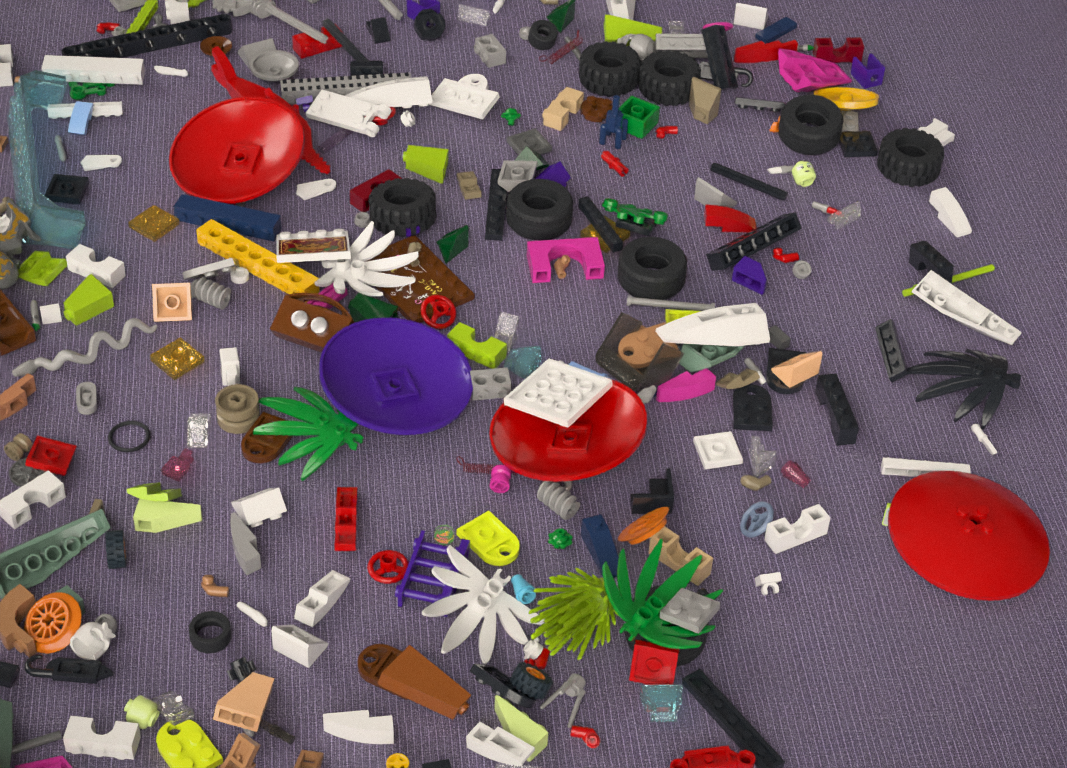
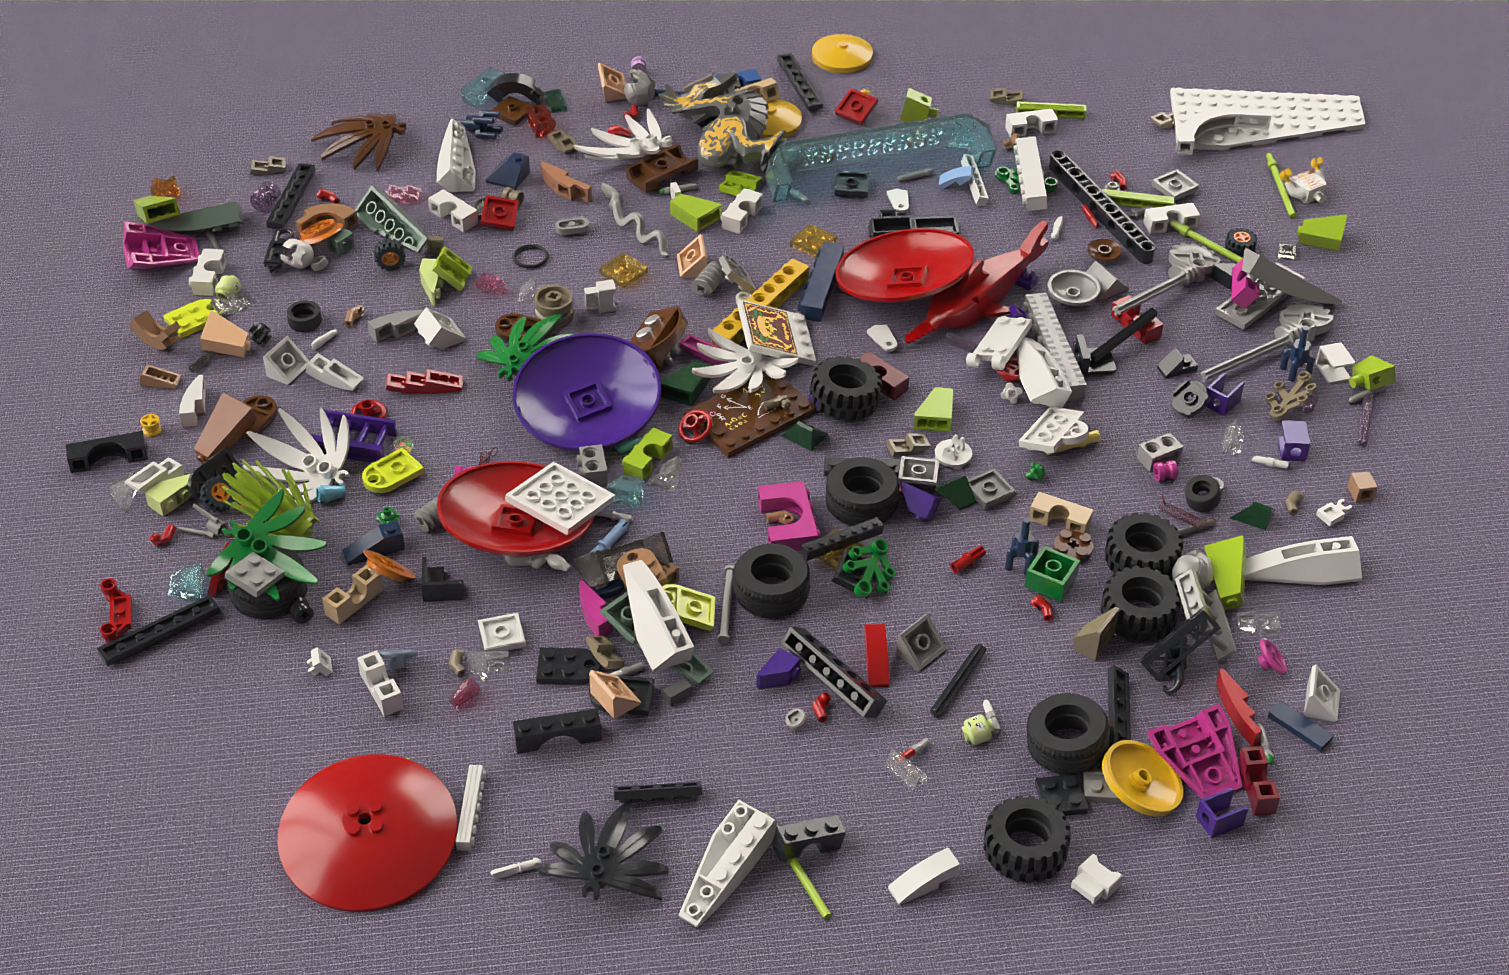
camera: 90 degrees right, 0 degrees up
none -> black piece [868,209,959,238]
none -> white plate [935,434,972,470]
none -> red piece [1081,204,1099,229]
none -> dark pink wheel [1153,460,1178,481]

